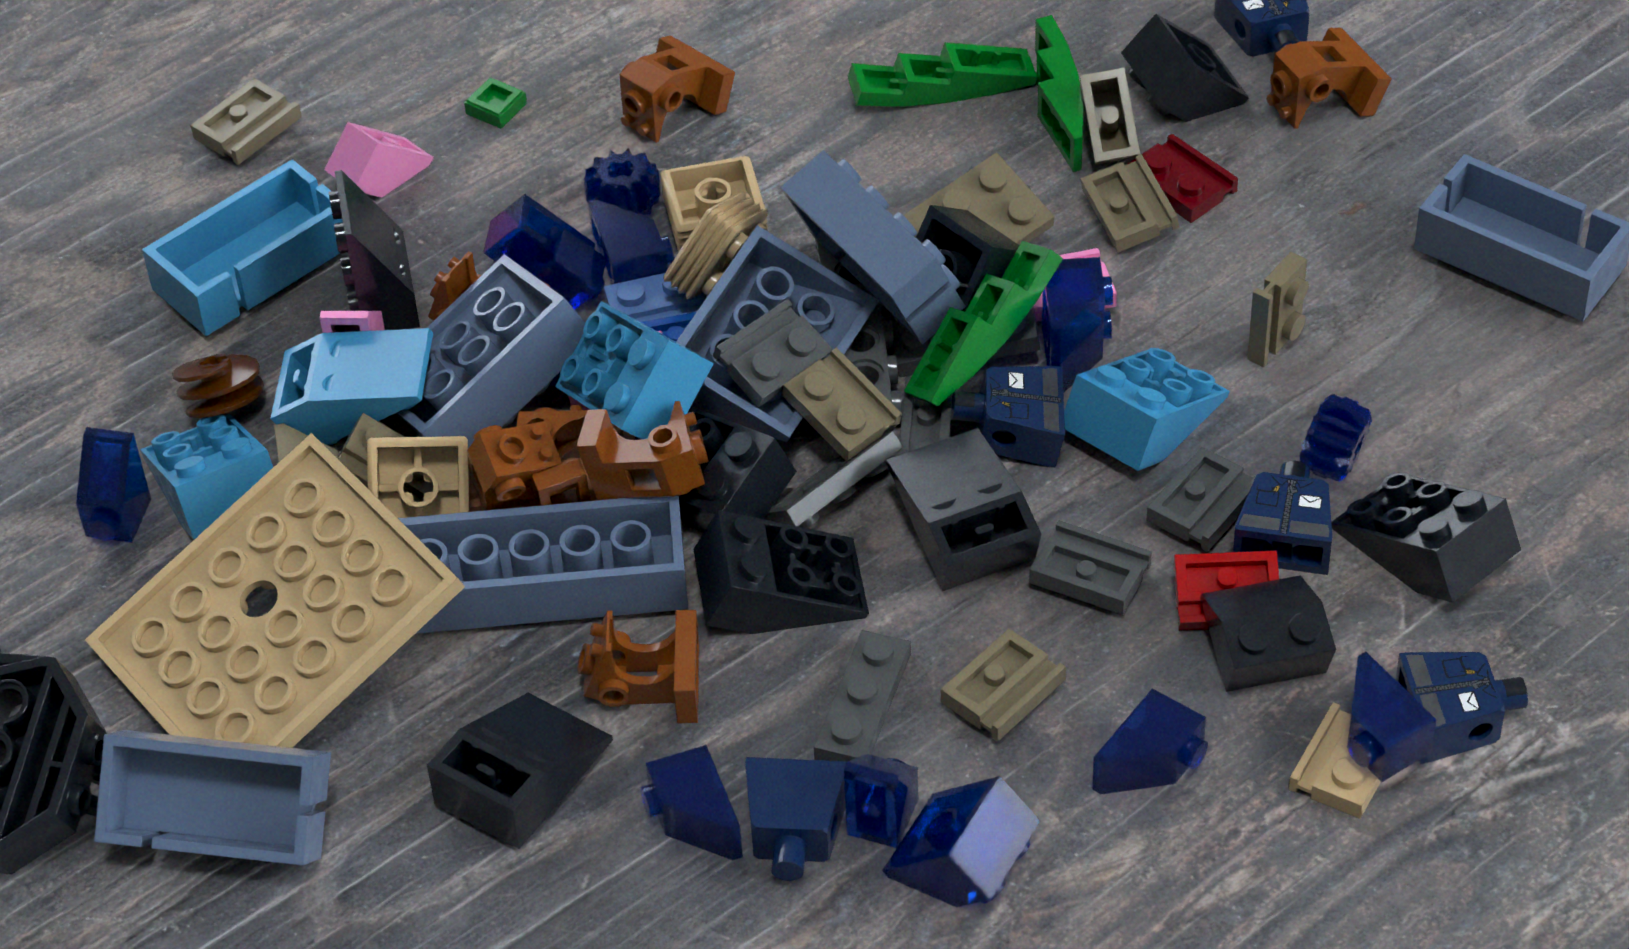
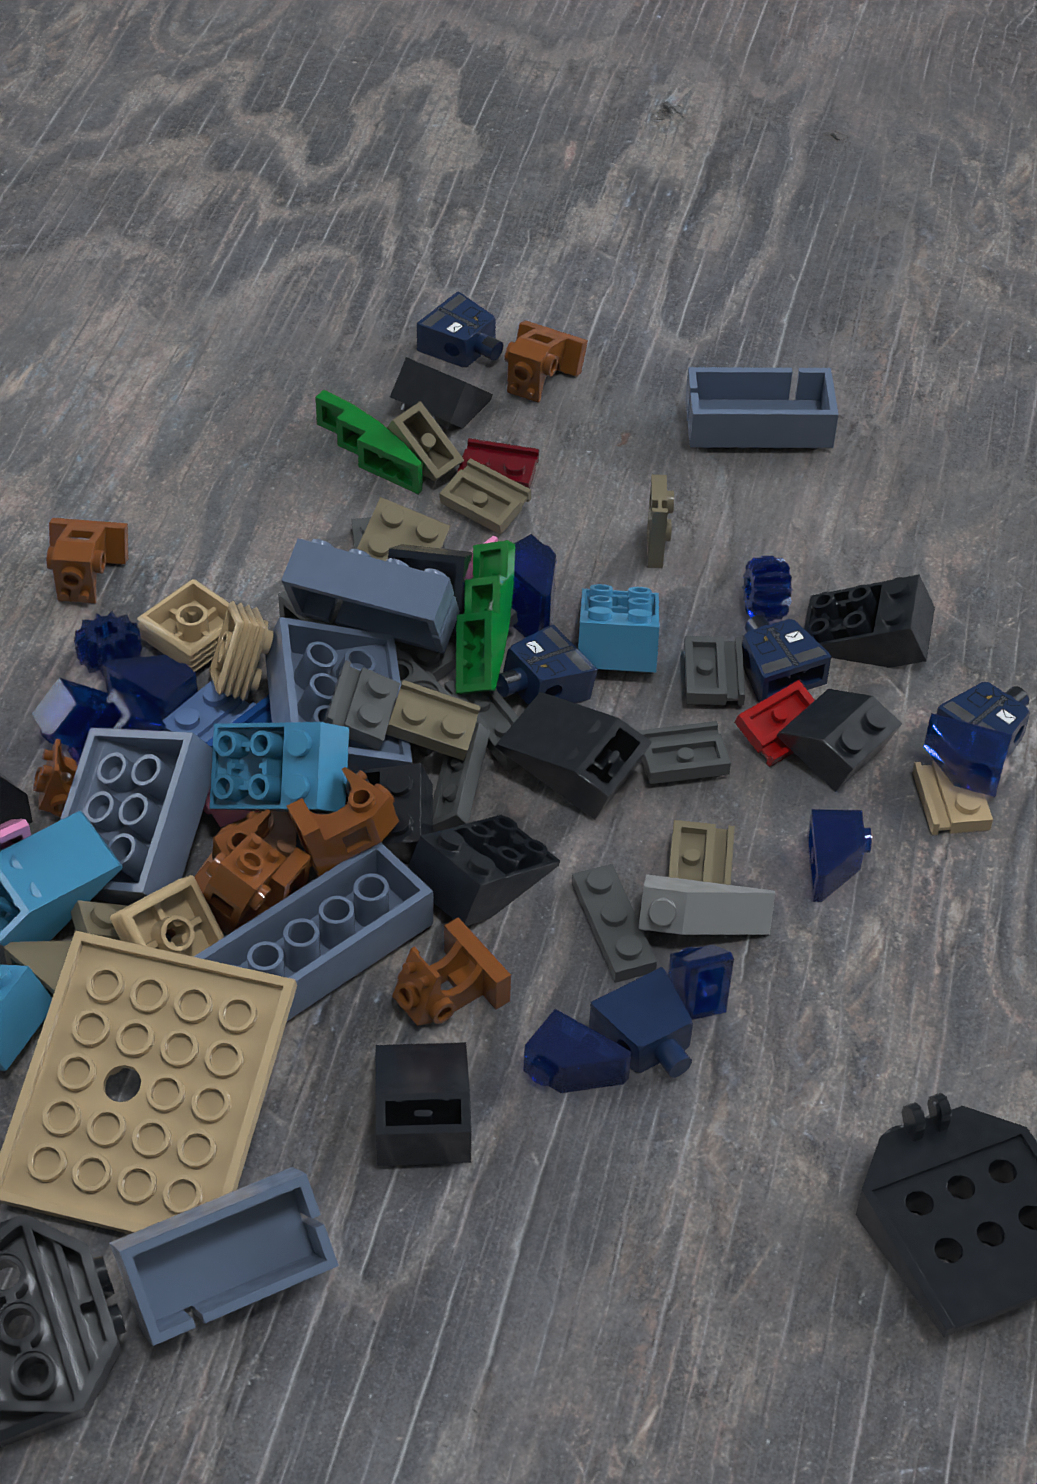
camera: 40 degrees left, 0 degrees up
green slope [847,42,1037,107] -> none
clear blue slope [882,776,1040,908] -> none
none -> light grey slope [639,874,775,935]

